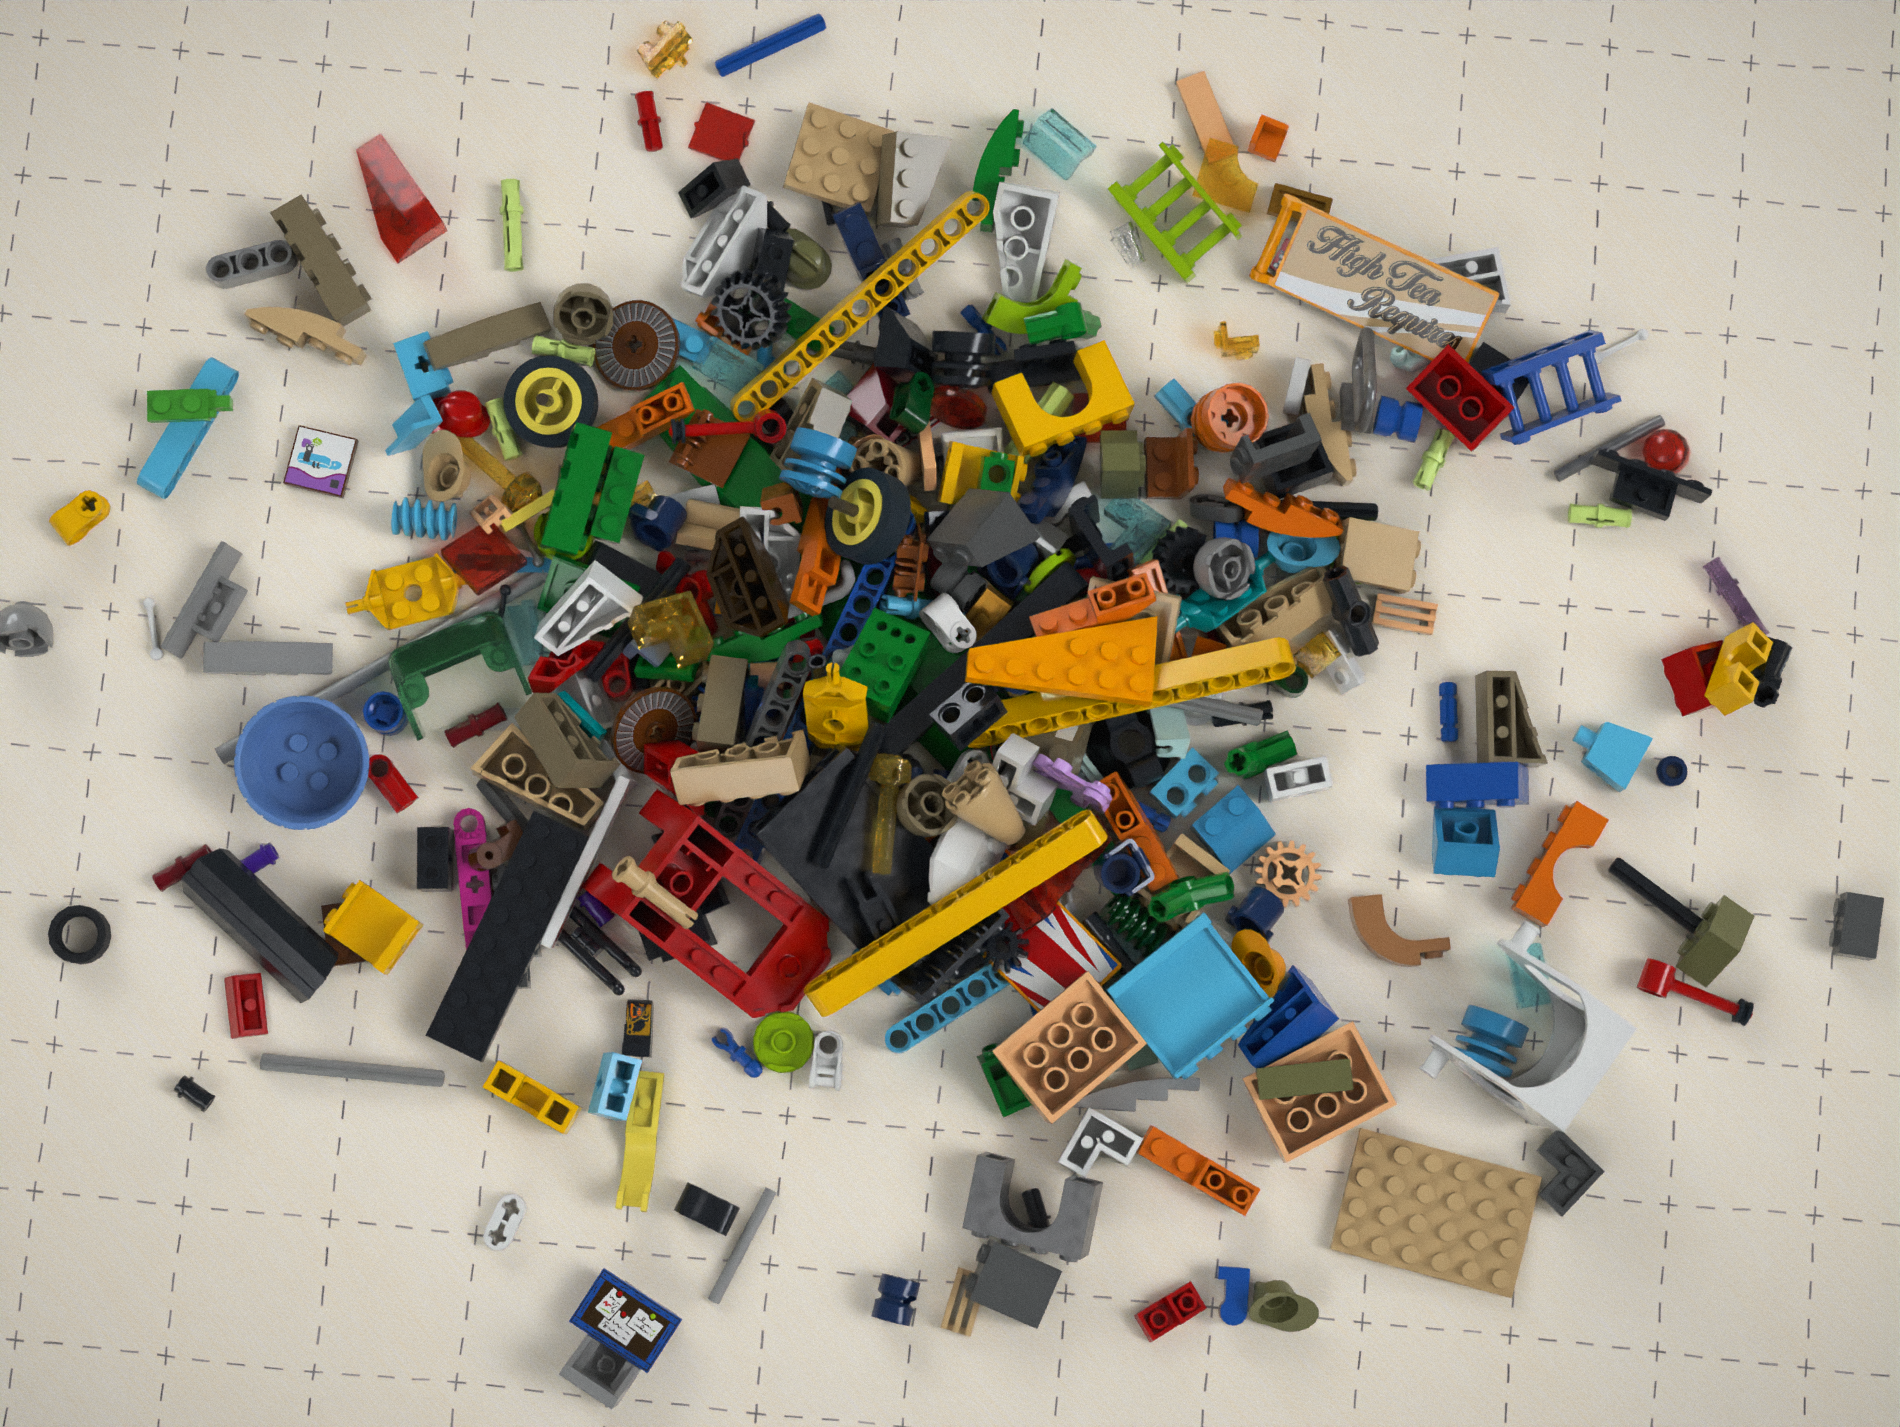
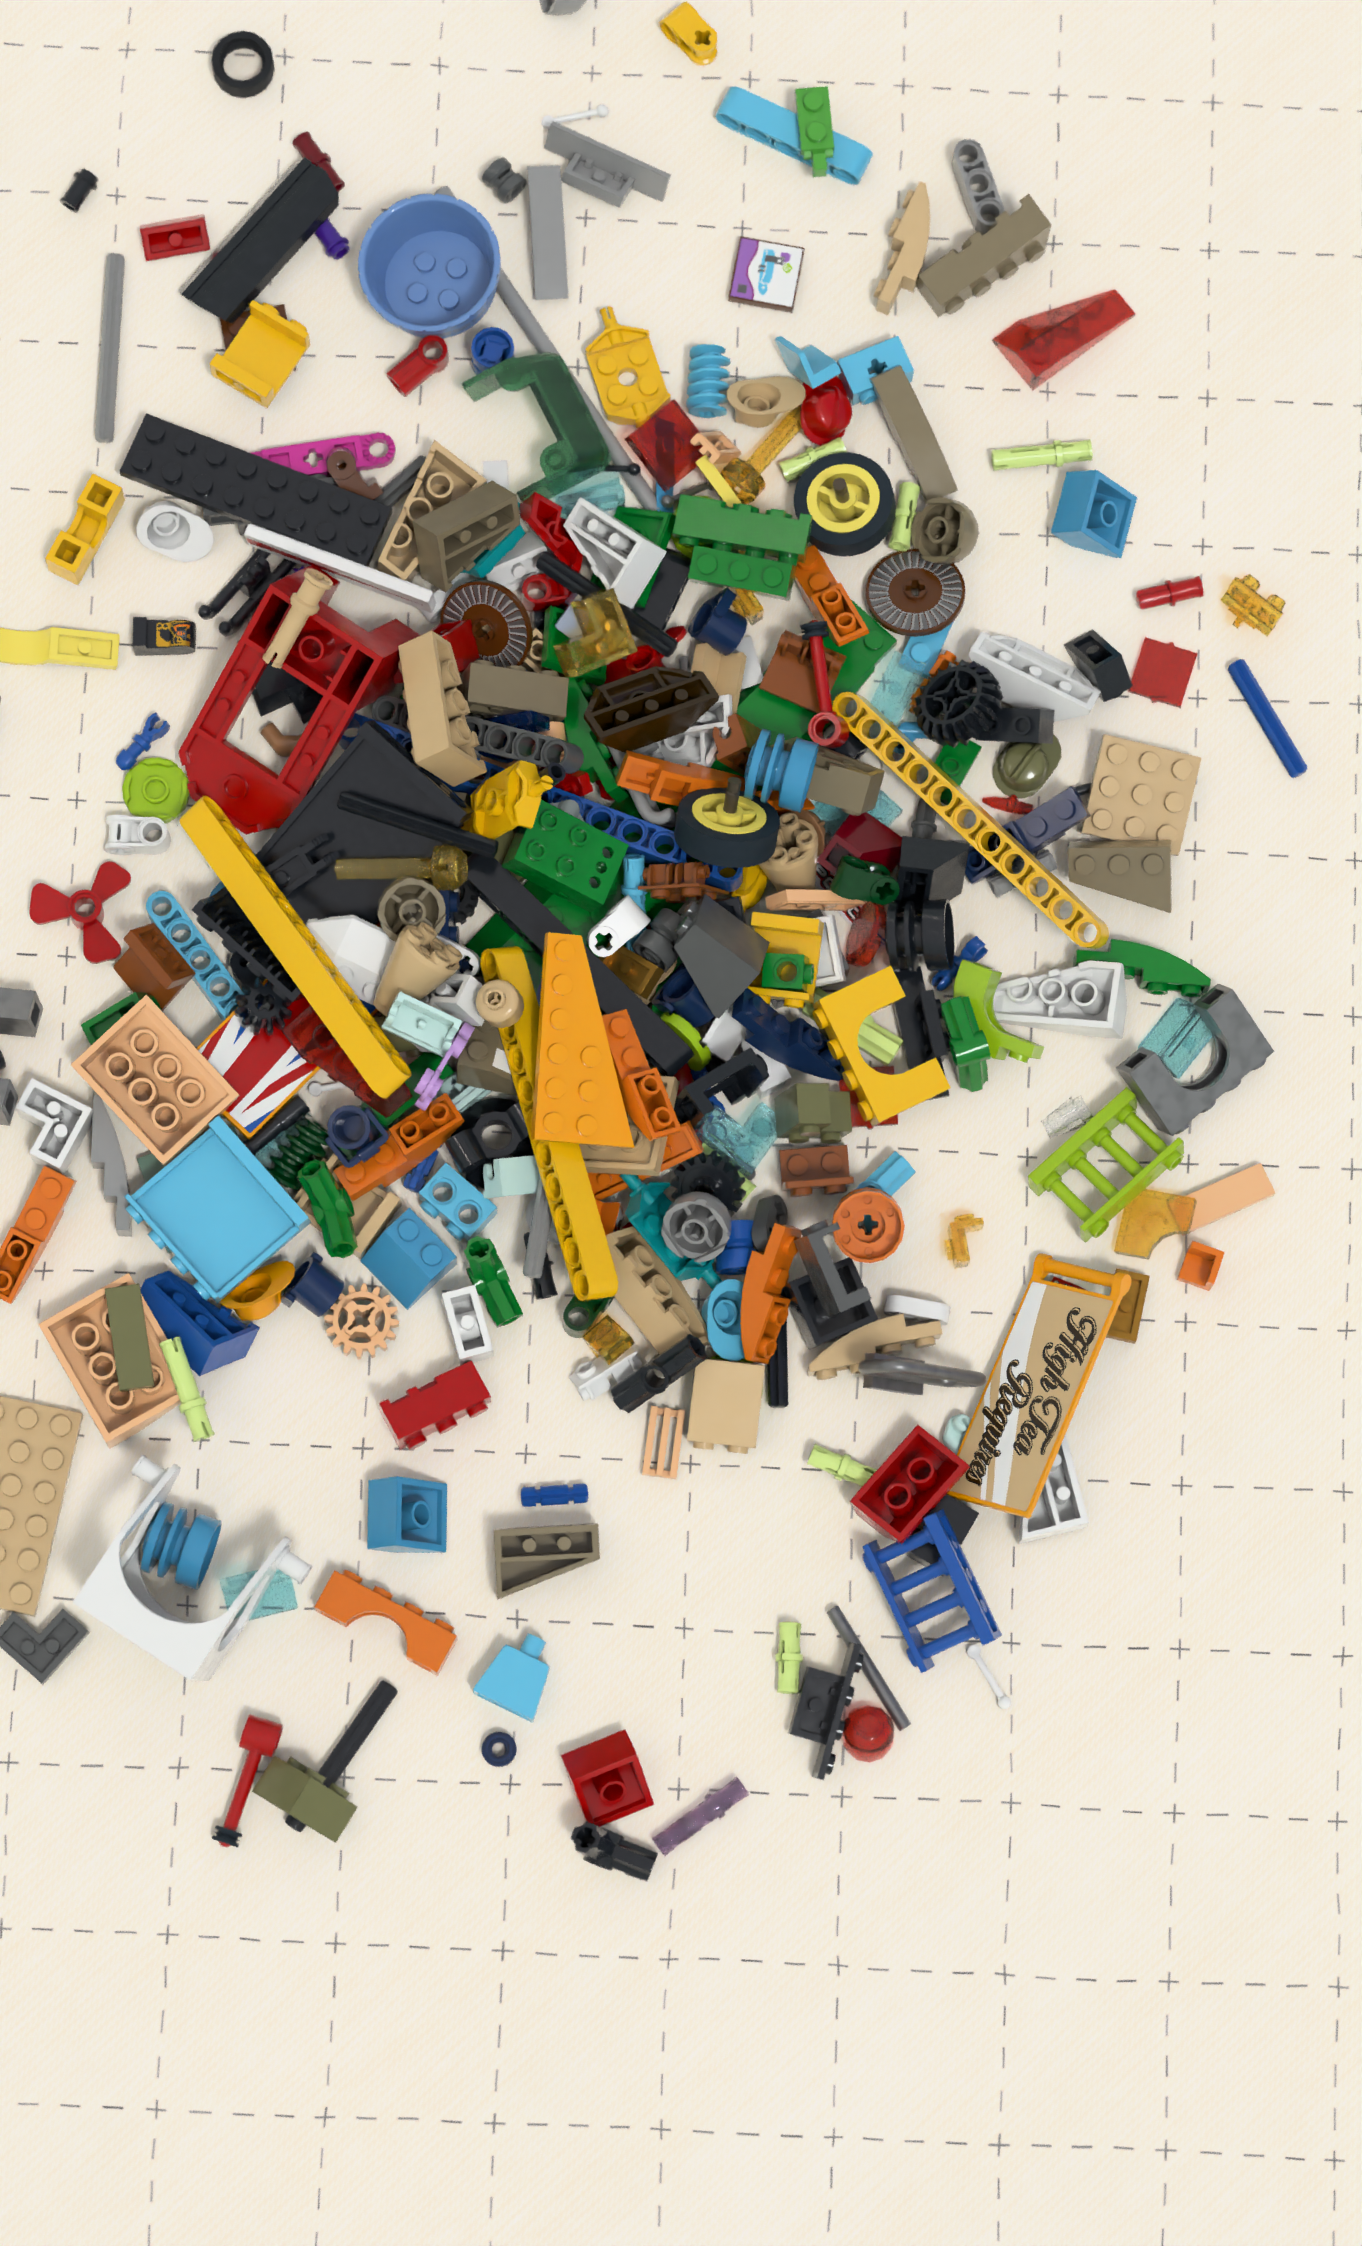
camera: 80 degrees right, 5 degrees down
black brick [417,827,453,892] -> none
dark red pin [444,702,508,748] -> none
medium azure brick [588,1052,642,1121] -> none
black pin [767,200,791,232] -> none
black brick [929,682,1008,752] -> none
medium nougat arch [1348,894,1451,967] -> none
blue wheel [1373,395,1423,443] -> none
blue wedge [1426,762,1529,809] -> none
yellow arch [1704,622,1773,716] -> none
dark grey brick [1829,892,1884,961] -> none
none -> red piece [29,861,131,964]
none -> dark orange bracket [114,923,196,1012]
none -> white piece [136,501,214,562]
none -> yellowish green pin [159,1337,215,1442]
none -> medium nougat arm [260,723,302,757]
none -> red wedge [379,1360,491,1451]
none -> light aqua hinge [381,992,462,1058]
none -> tan head [475,979,524,1028]
none -> dark grey wheel [481,157,527,204]
none -> clear red helmet [982,795,1034,815]
none -> dark azure slope [1051,470,1137,558]
none -> flat silver arch [1116,984,1274,1136]

